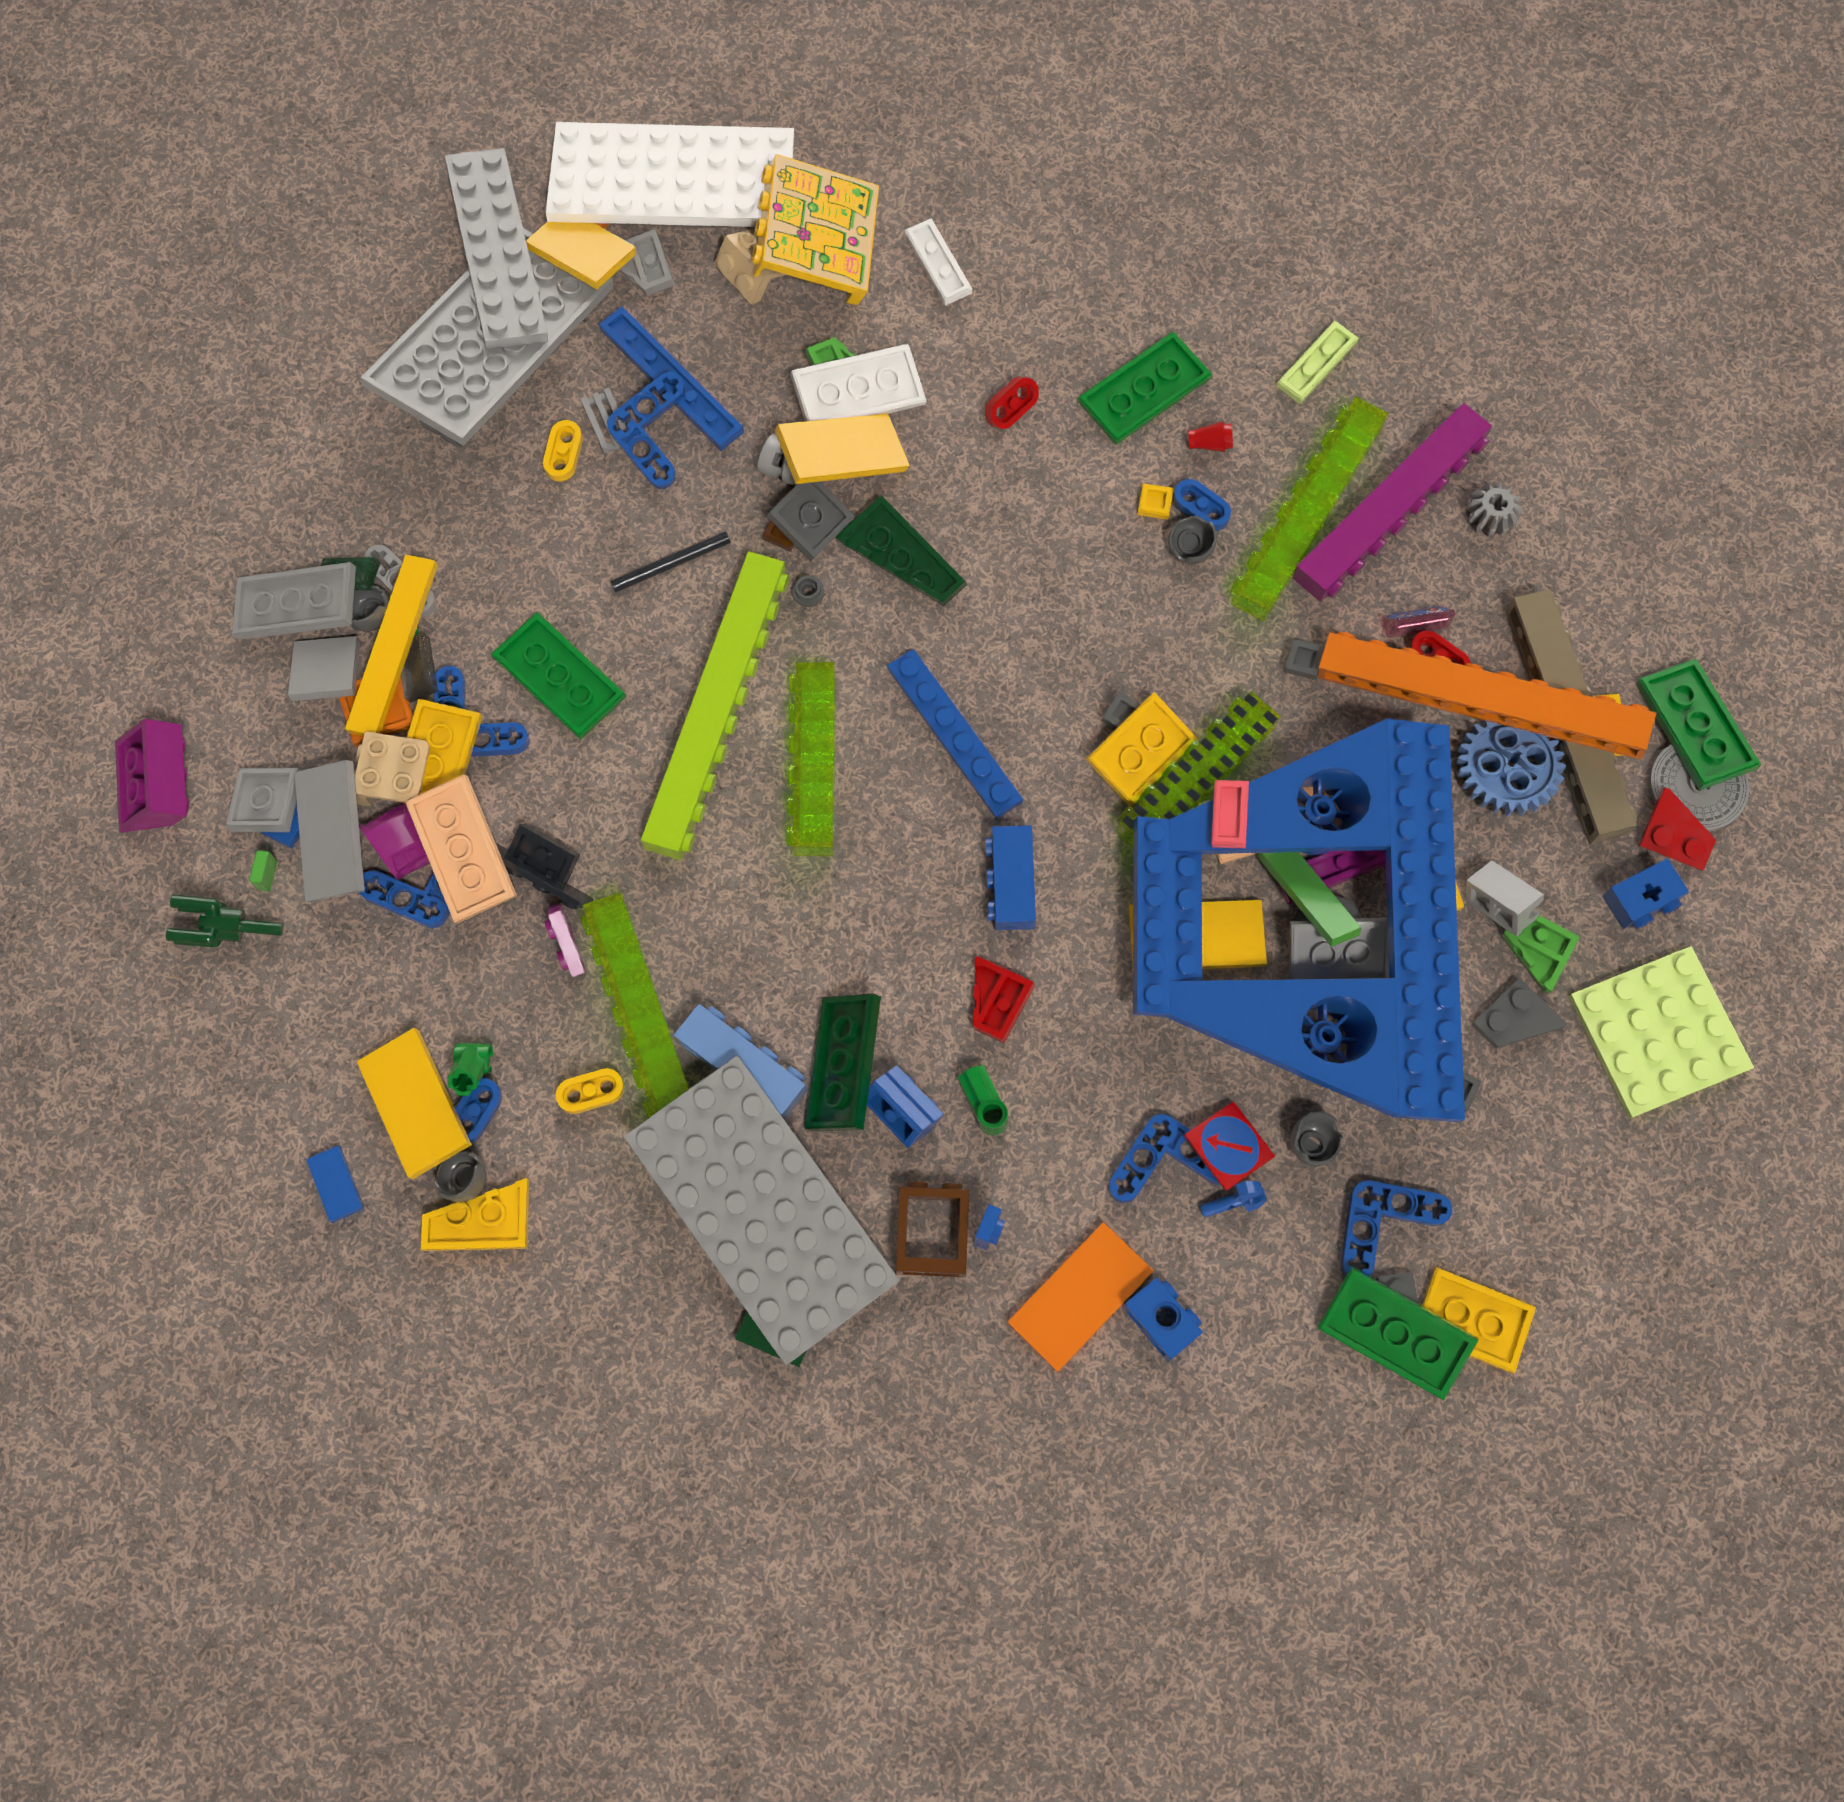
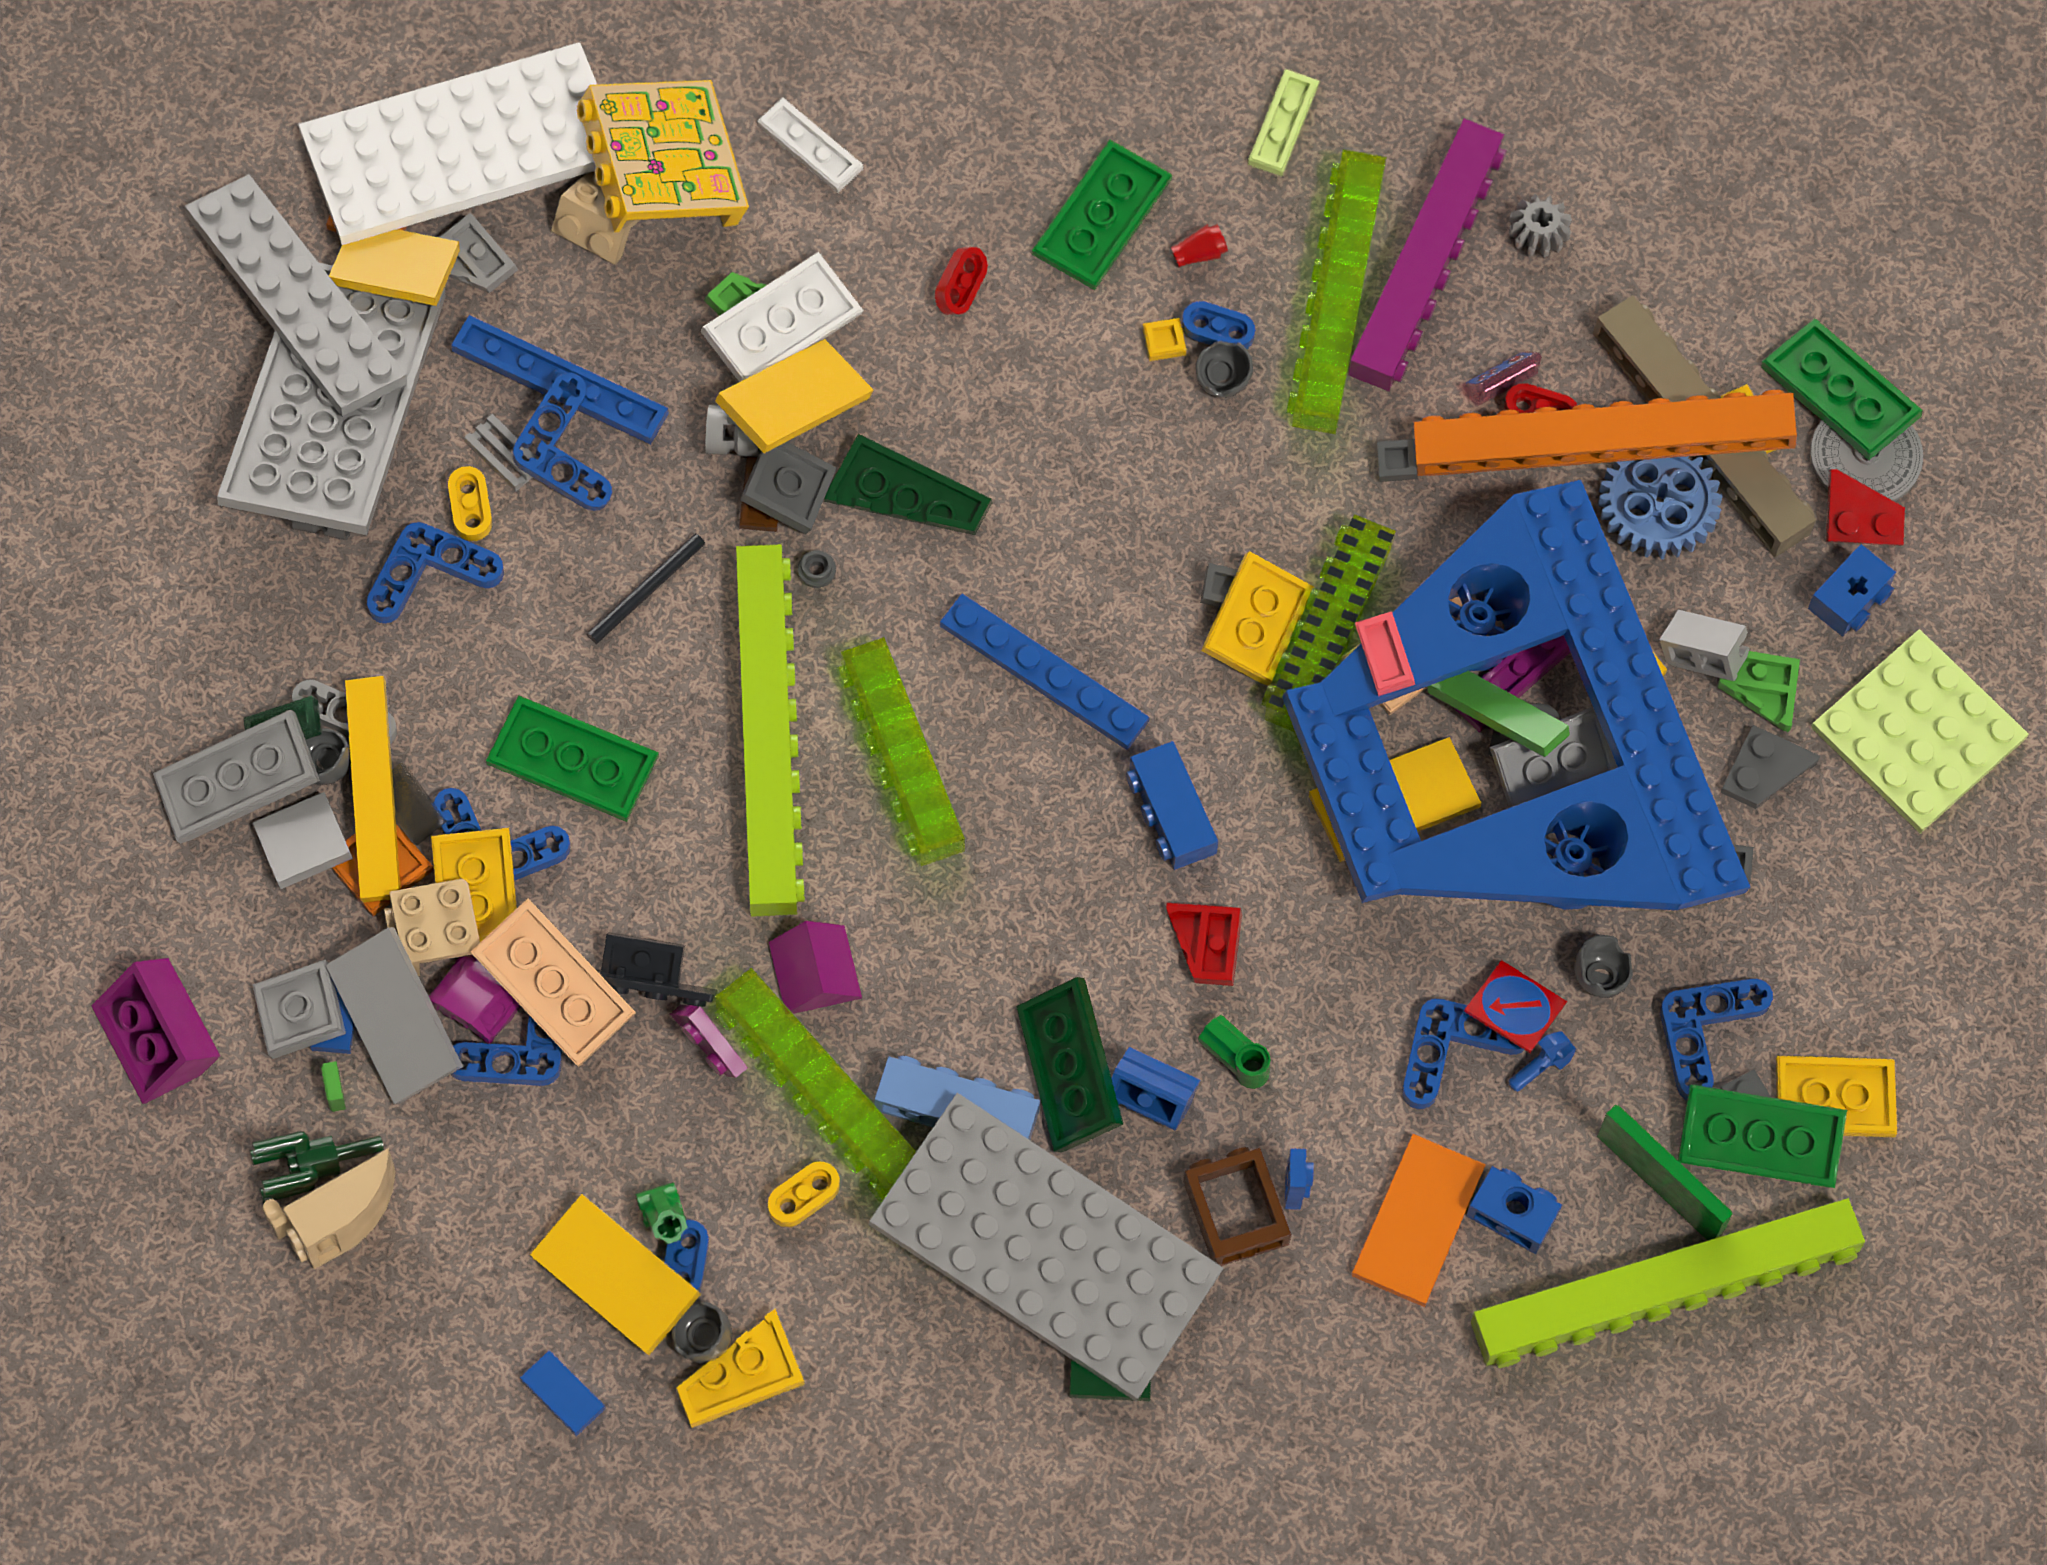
camera: 25 degrees left, 5 degrees down
none -> tan piece [263,1148,395,1270]
none -> blue beam [367,522,504,624]
none -> magenta slope [768,921,862,1015]
none -> lime brick [1471,1198,1865,1368]
none -> green tile [1597,1104,1732,1241]

